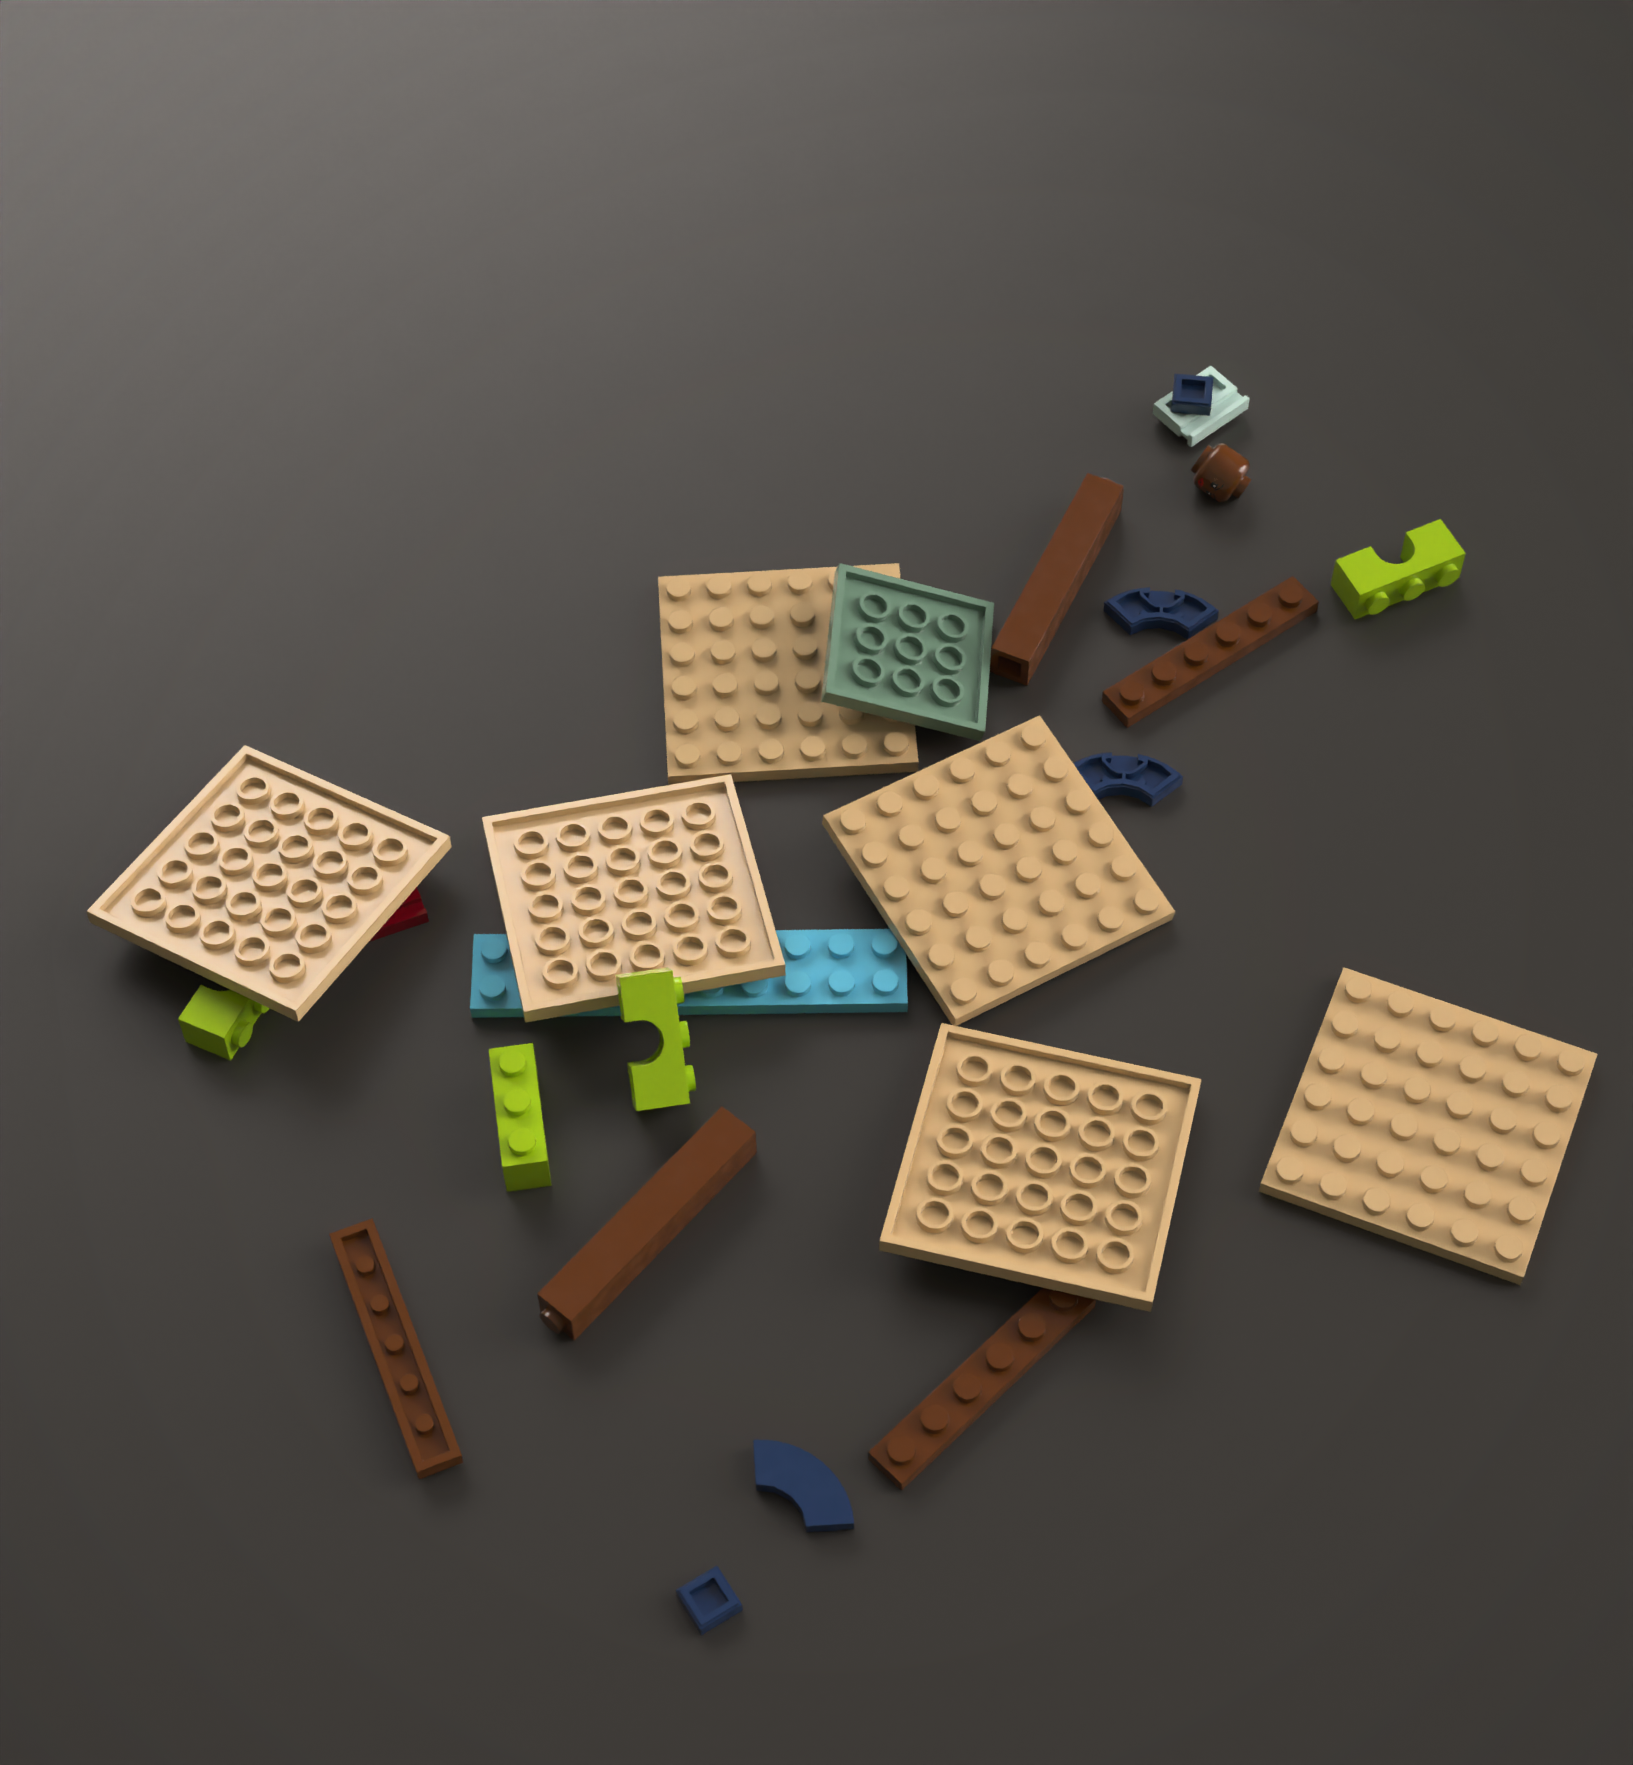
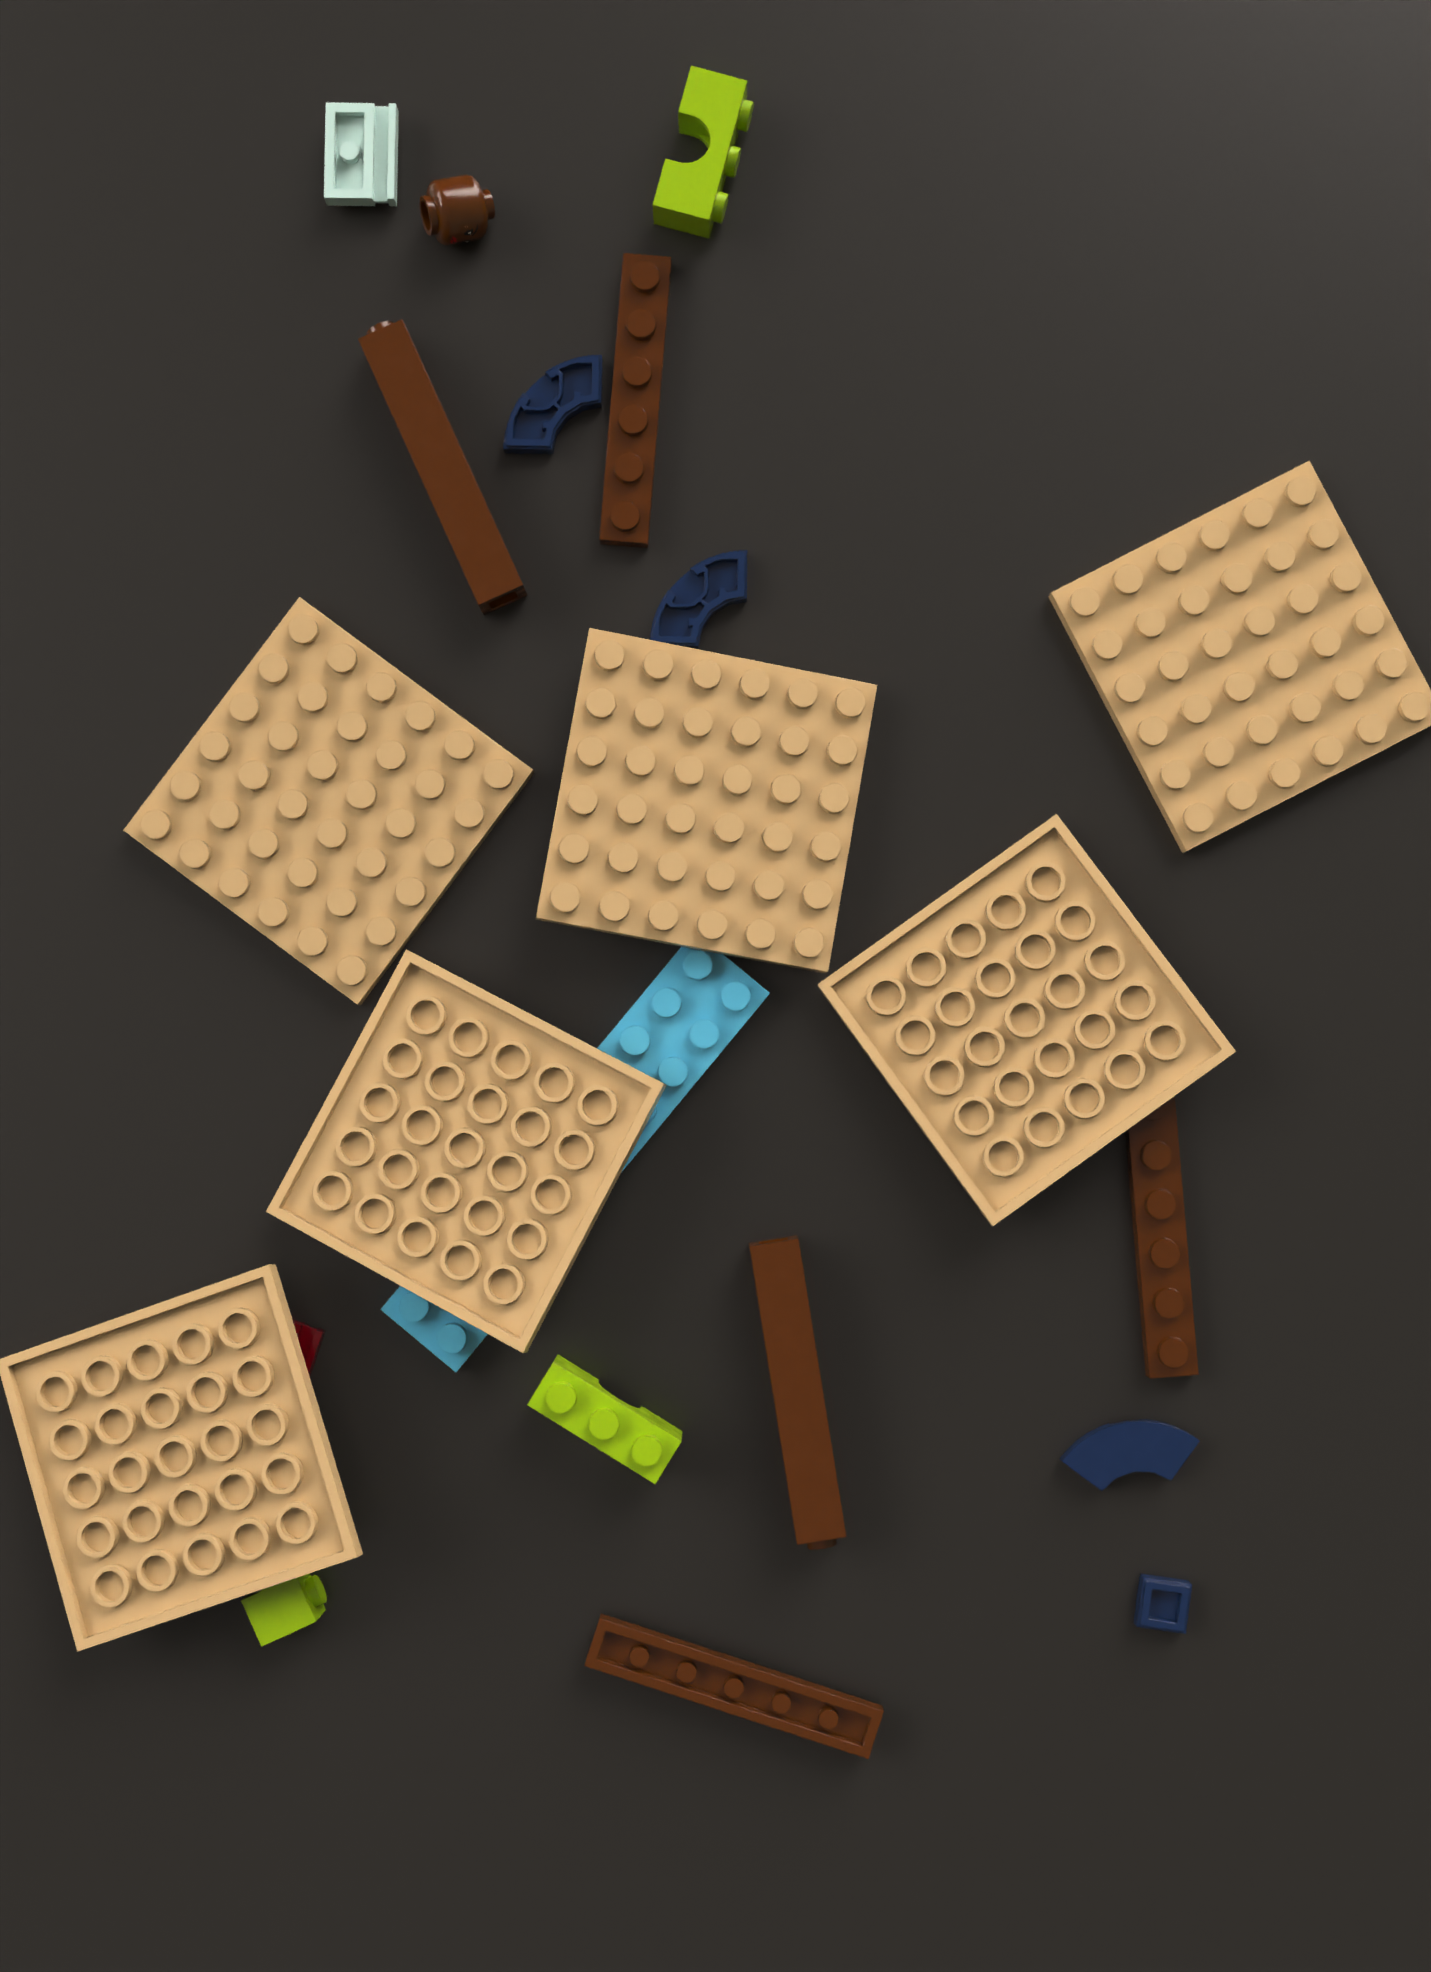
camera: 50 degrees left, 30 degrees up
lime arch [615,968,696,1111] -> none
sand green plate [821,563,994,741] -> none
dark blue tile [1171,374,1214,416] -> none

